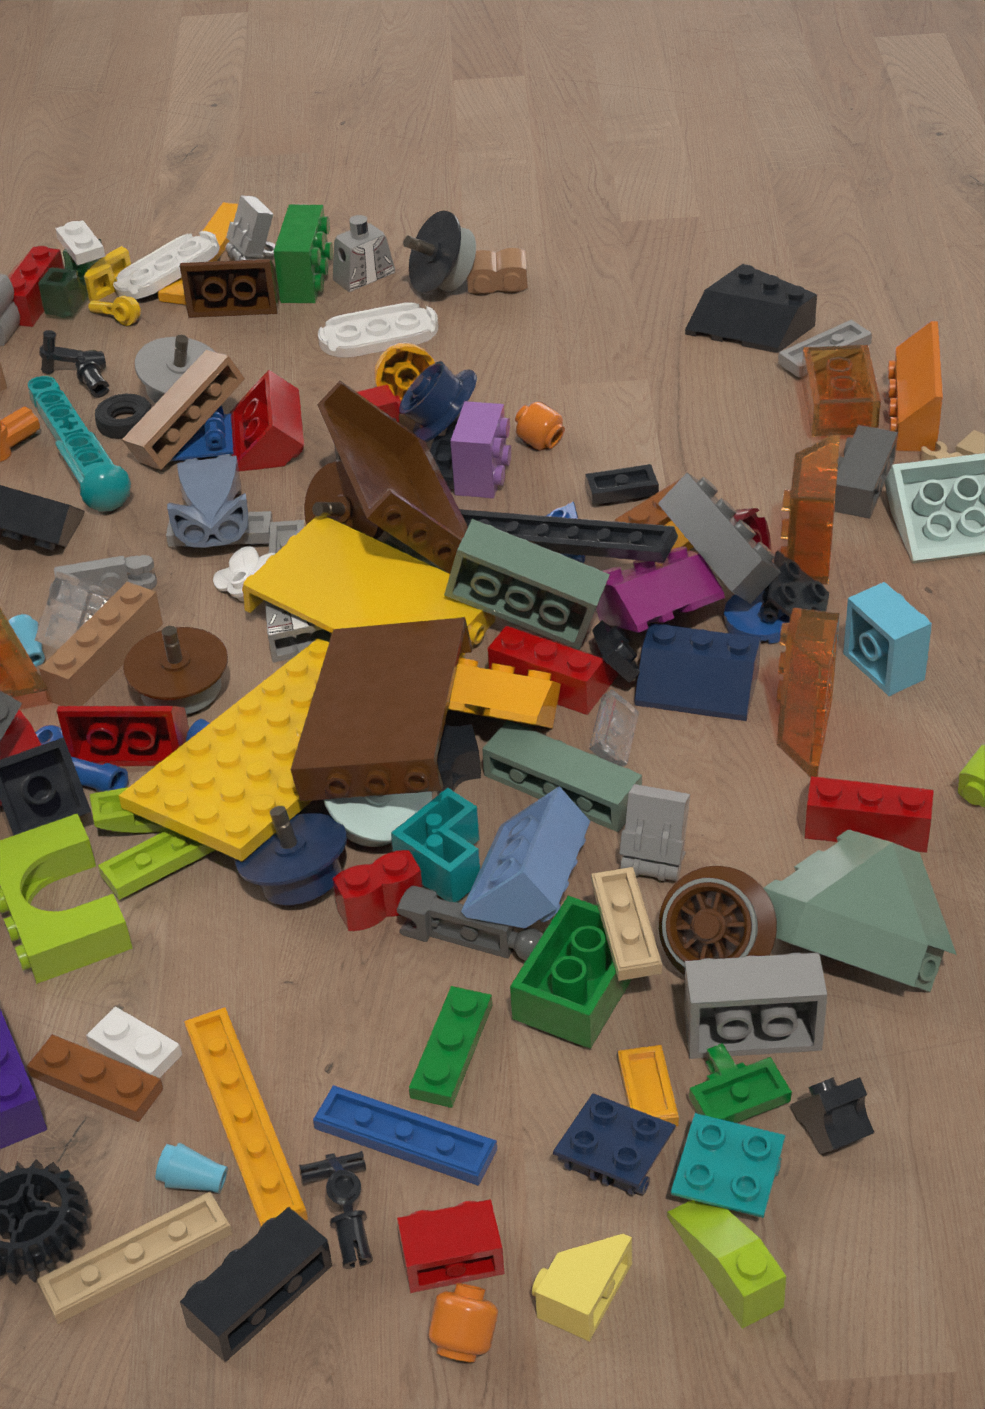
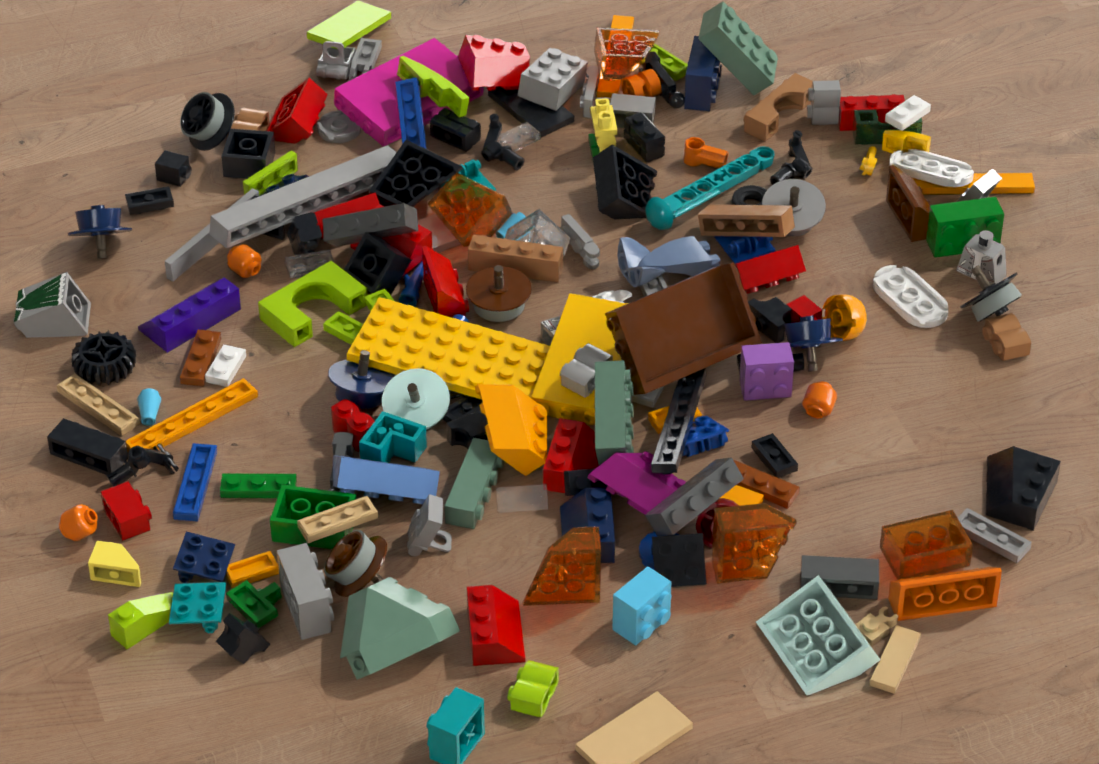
camera: 70 degrees right, 0 degrees up
reddish brown panel [290,617,472,801] -> none
none -> light grey brick [560,343,613,398]

